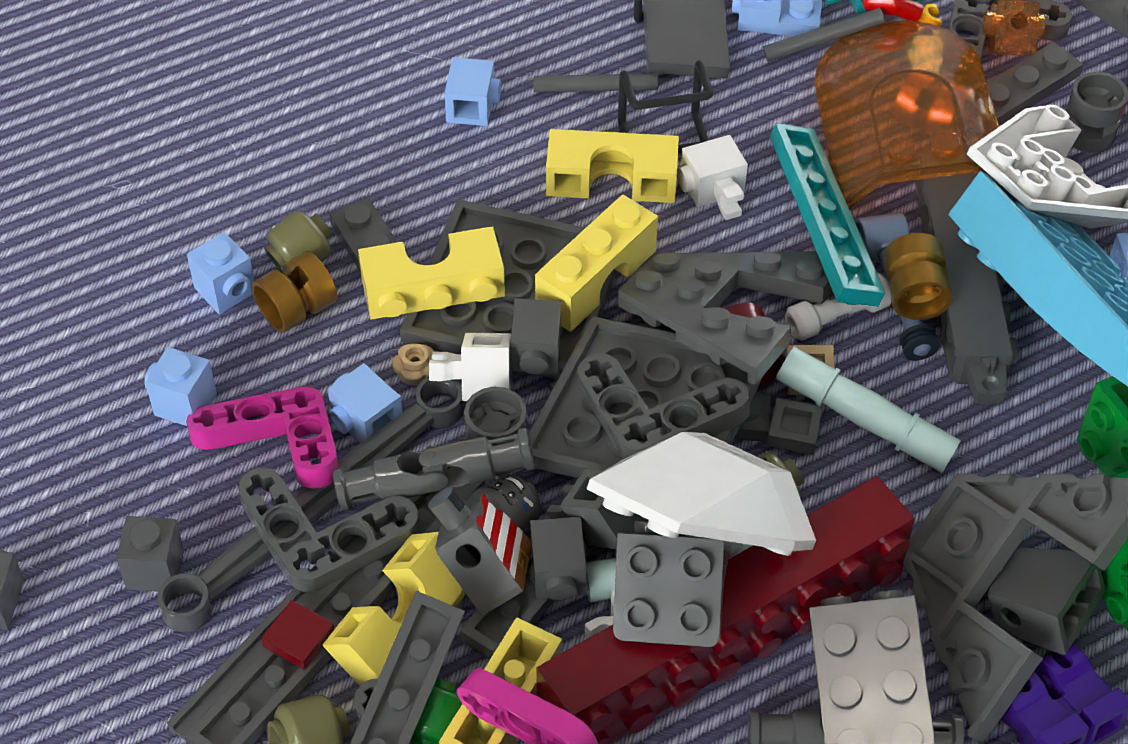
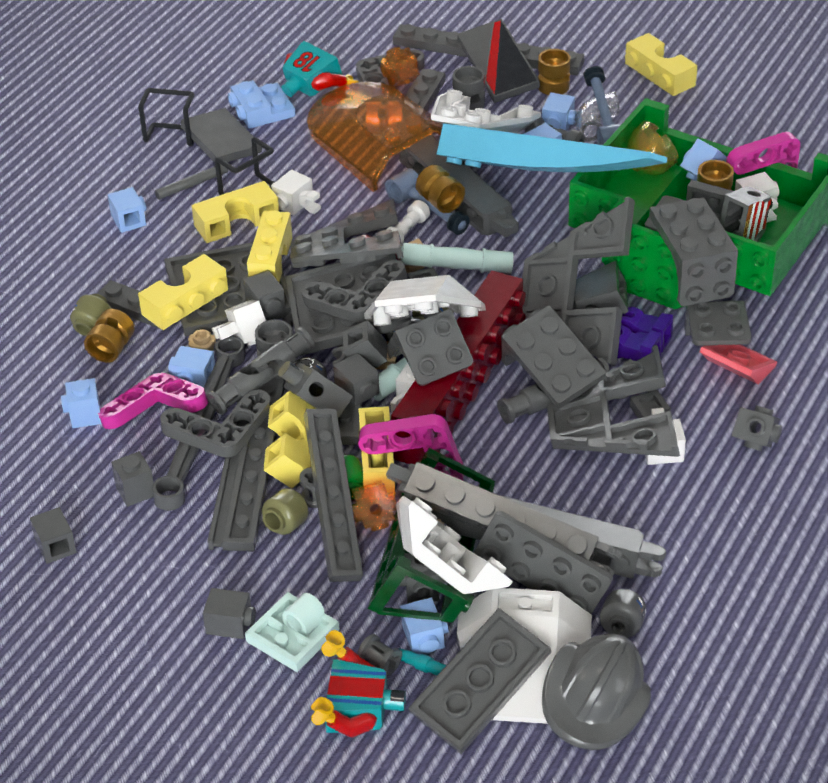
camera: 30 degrees left, 10 degrees down
light blue brick [187,232,254,315] -> none
dark red tile [261,600,334,670] -> none
dark grey bar [762,8,884,62] -> none
teal plate [770,123,885,307] -> none

